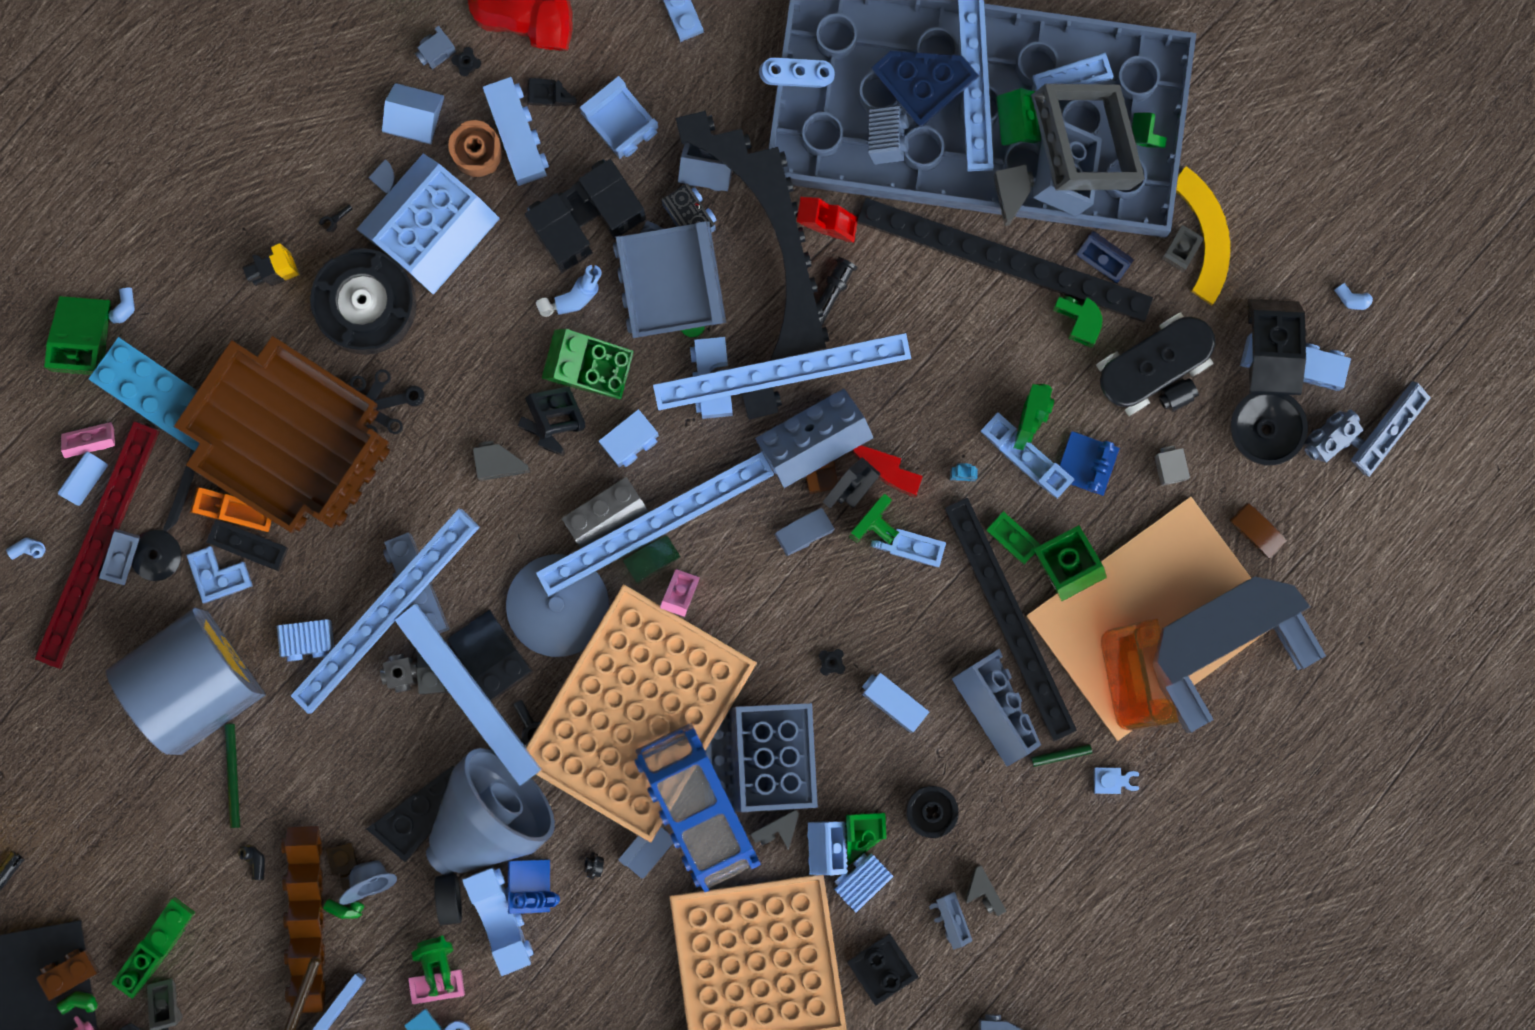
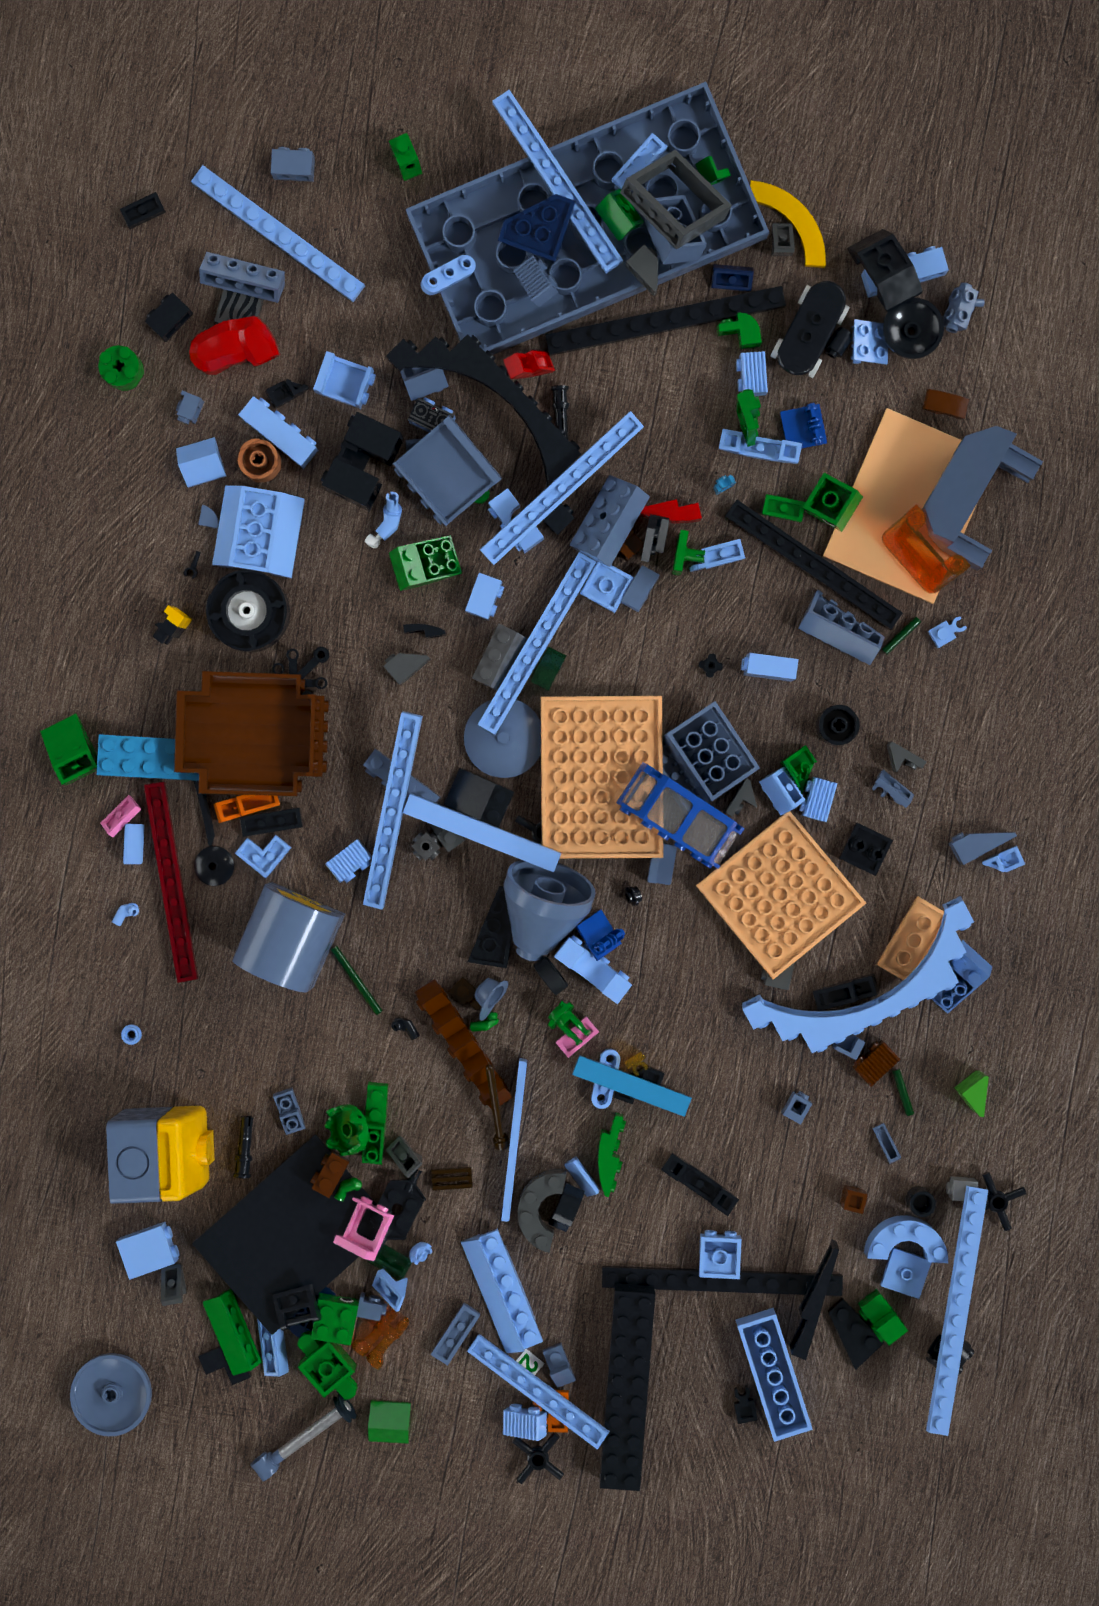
camera: 30 degrees left, 5 degrees up
sand blue plate [99,529,140,585] -> none
light blue arm [108,288,135,323] -> none
black plate [451,47,481,77] -> none
black plate [525,386,585,439] -> none
bright pink plate [660,569,700,617] -> none
light grey brick [1154,446,1190,486] -> none
light blue arm [1334,283,1373,310] -> none
sand blue plate [1351,381,1431,477] -> none
none -> sand blue slope [273,1088,305,1135]
none -> green plate [324,1104,369,1156]
none -> light blue plate [580,562,634,613]
none -> light blue brick [736,351,768,396]
none -> light blue hinge [851,319,888,365]

